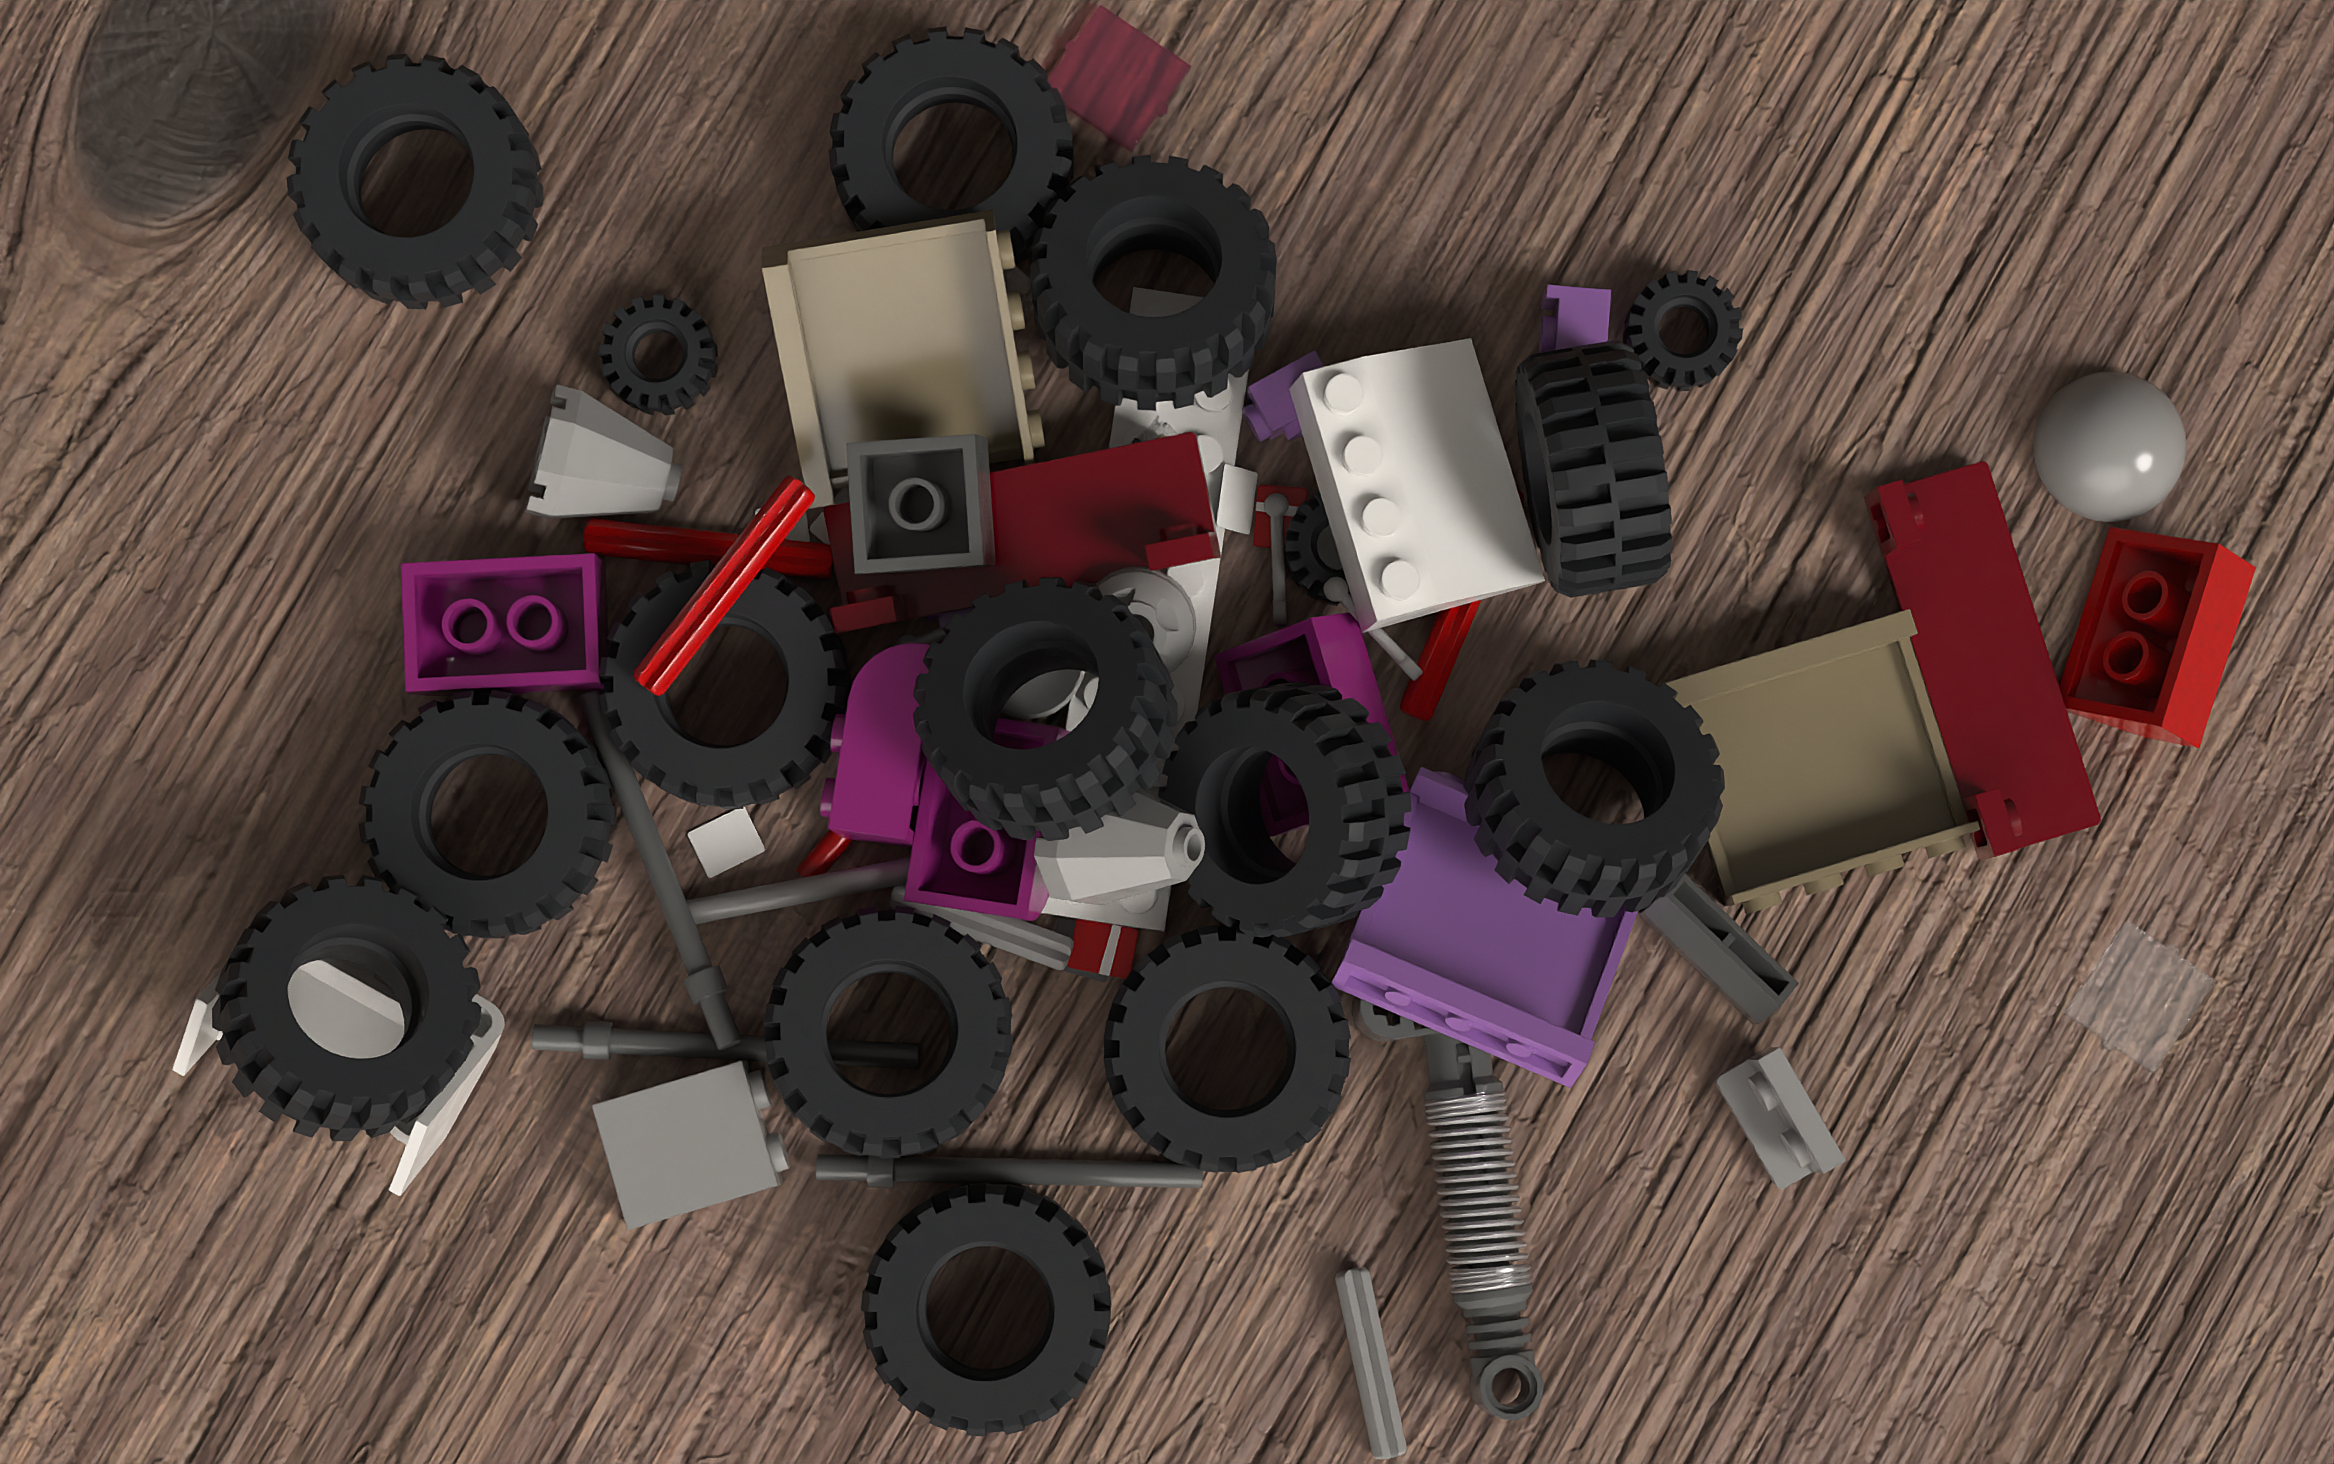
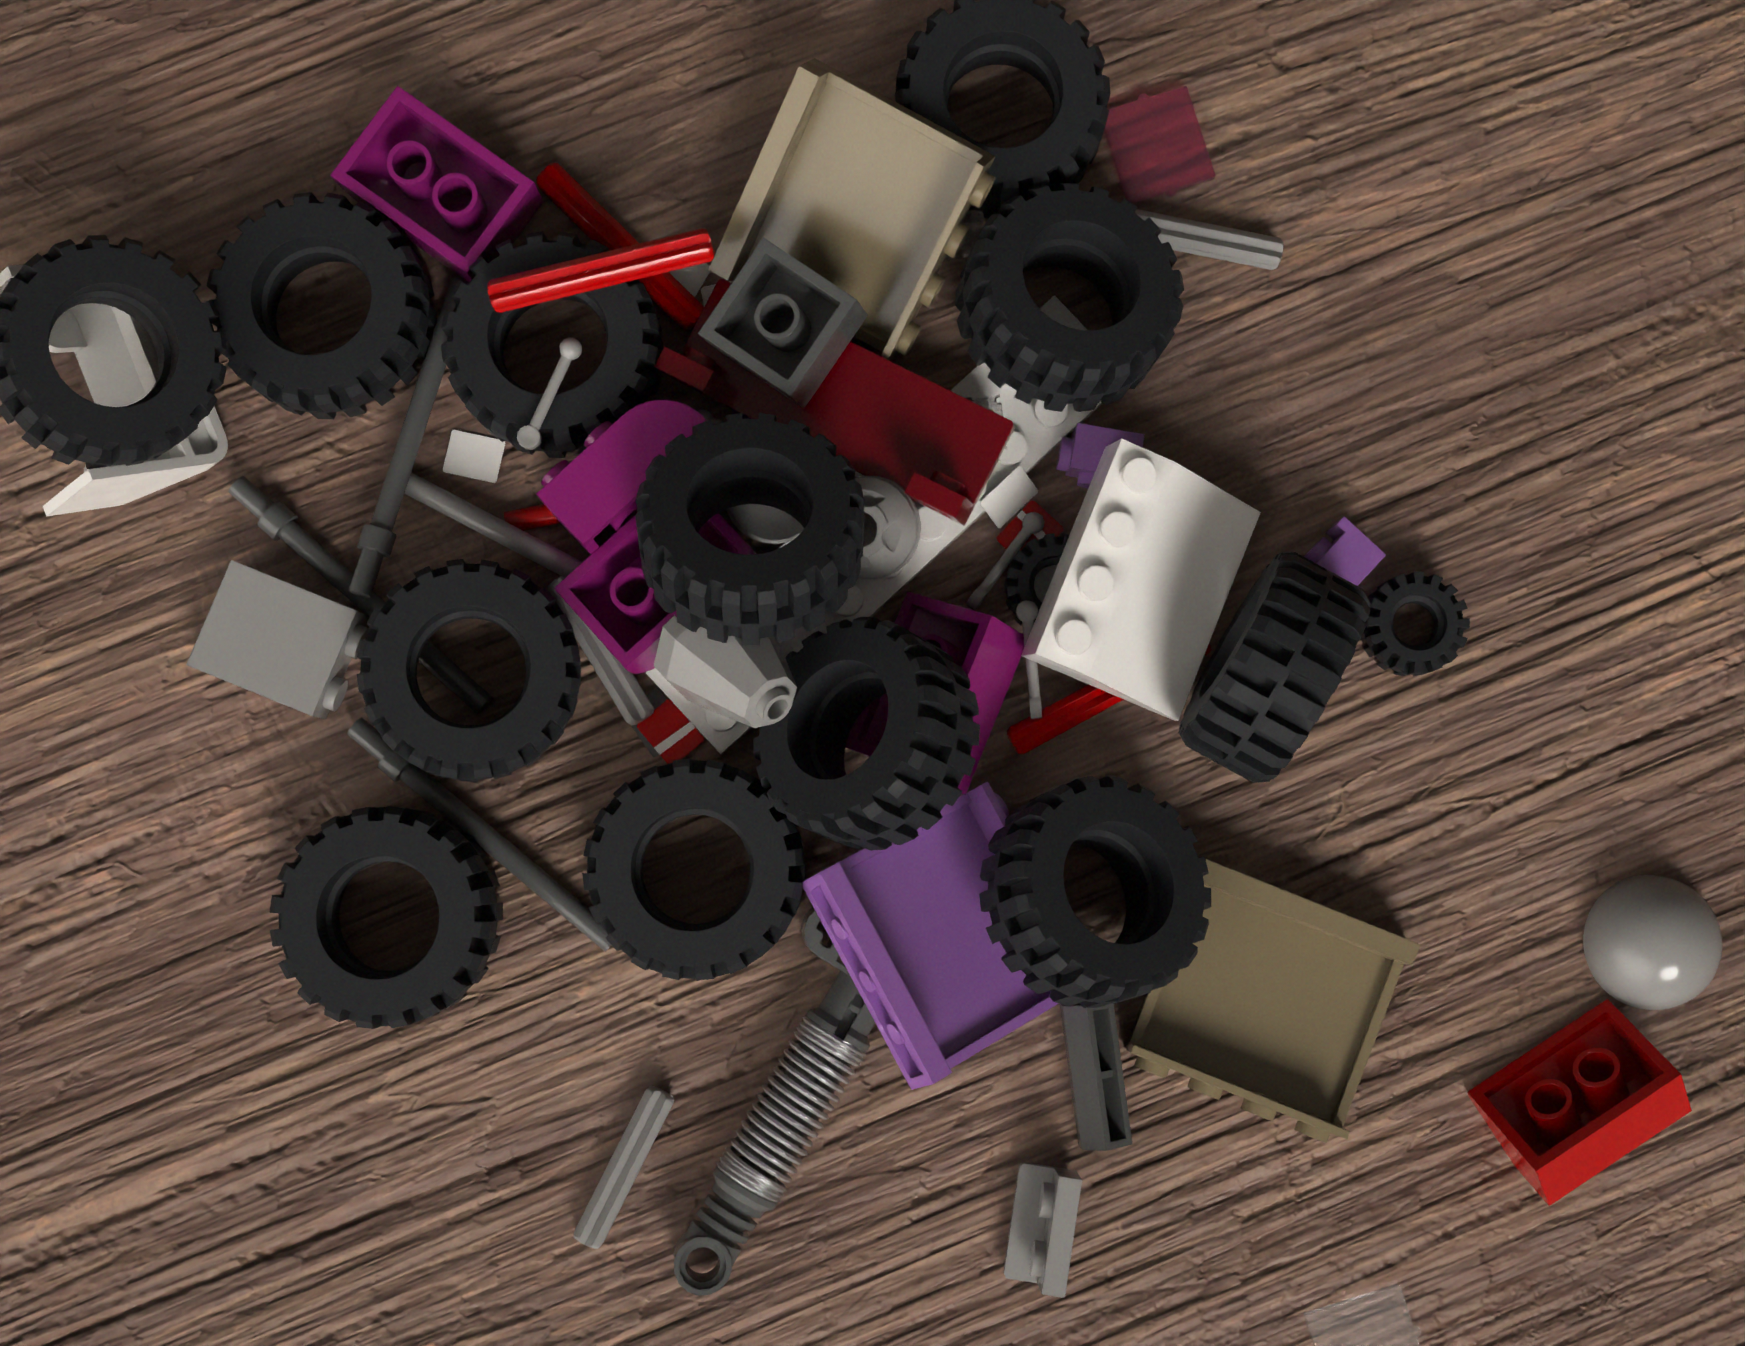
camera: 40 degrees right, 0 degrees up
light grey cone [523,384,682,519] -> none
black tyre [598,294,718,416] -> none
dark red bracket [1864,461,2101,861] -> none
none -> light grey hinge [517,337,582,450]
none -> light grey axle [1135,209,1284,270]

